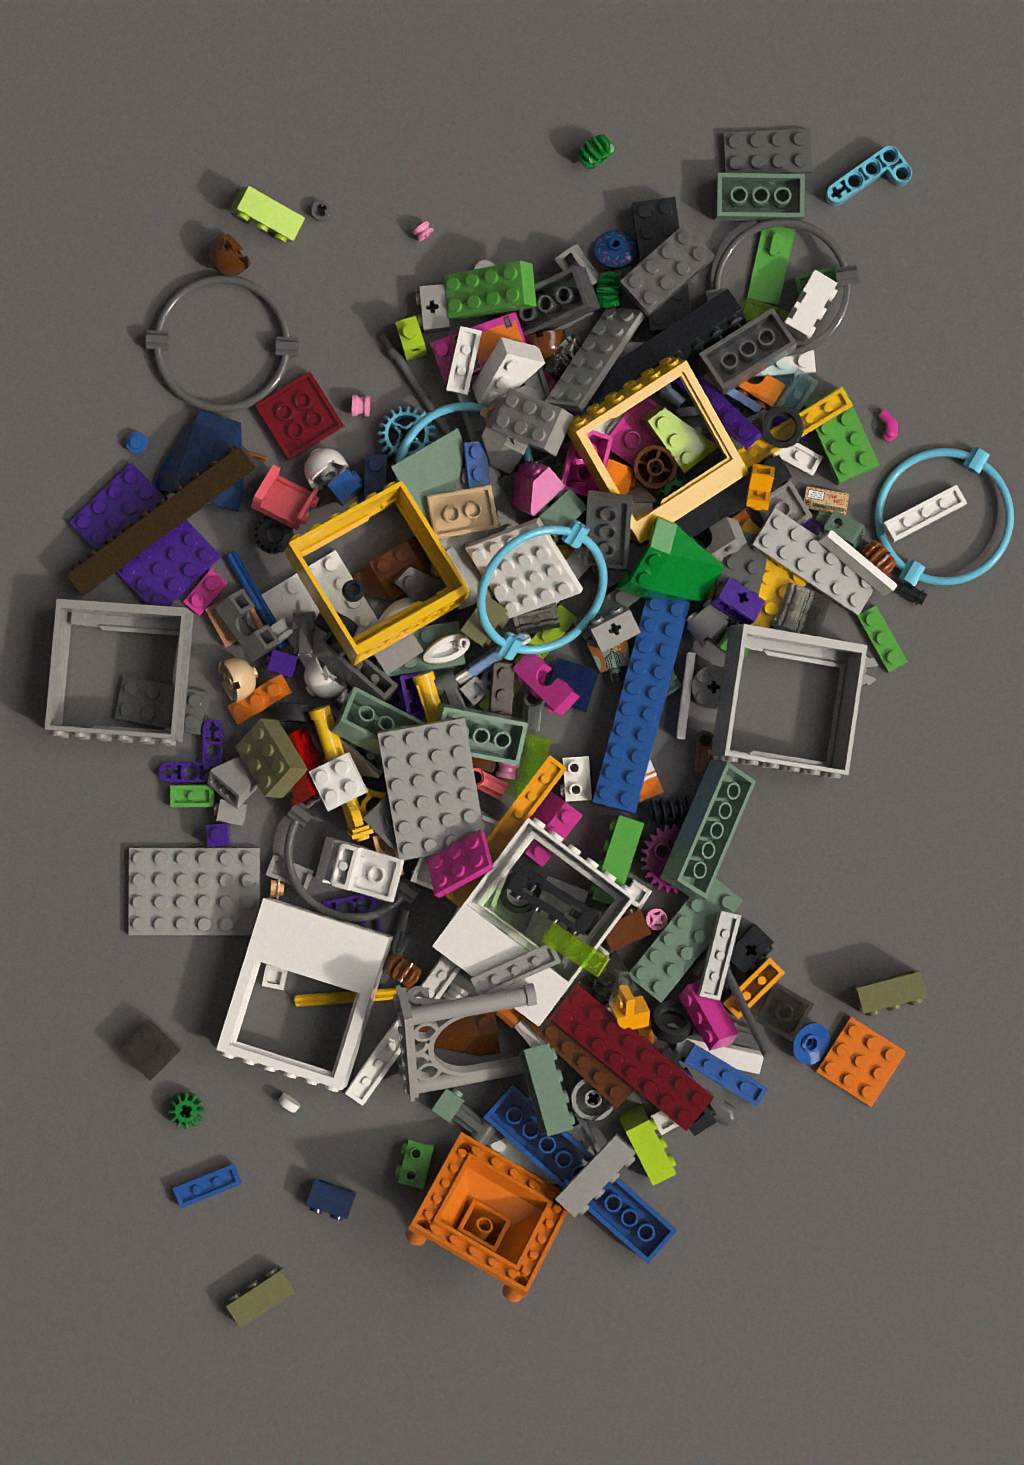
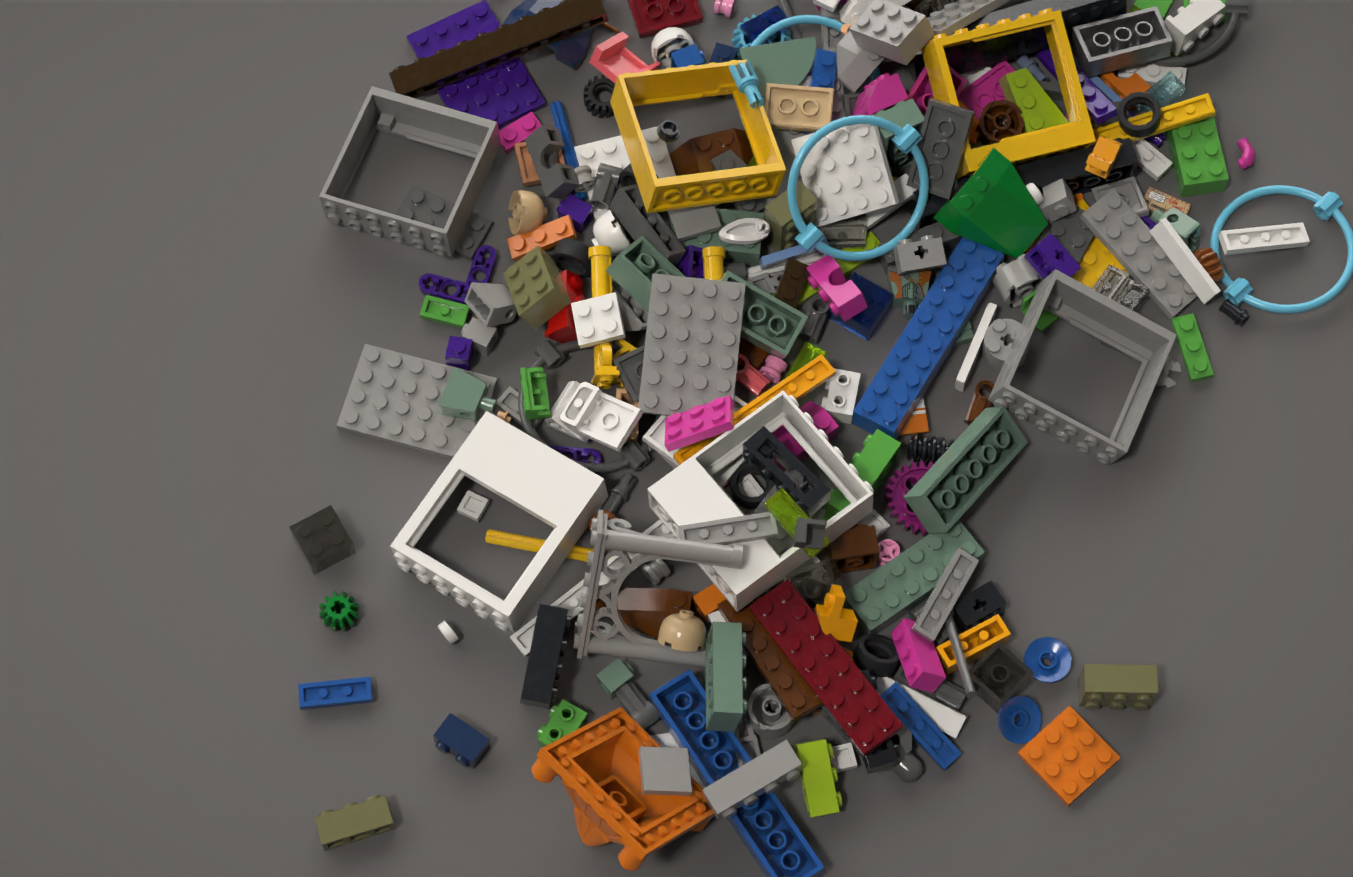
camera: 15 degrees right, 20 degrees down
none -> sand green torso [438,367,497,421]
none -> bright green hinge [520,367,551,420]
none -> black brick [520,604,572,709]
none -> light grey tile [638,746,692,796]
none -> tan cylinder [658,610,706,652]
none -> medium azure arm [729,60,764,109]
none -> clear blue plate [740,5,787,44]
none -> dark grey panel [794,518,827,549]
none -> blue dish [1024,637,1072,683]
none -> white tile [1026,183,1044,205]

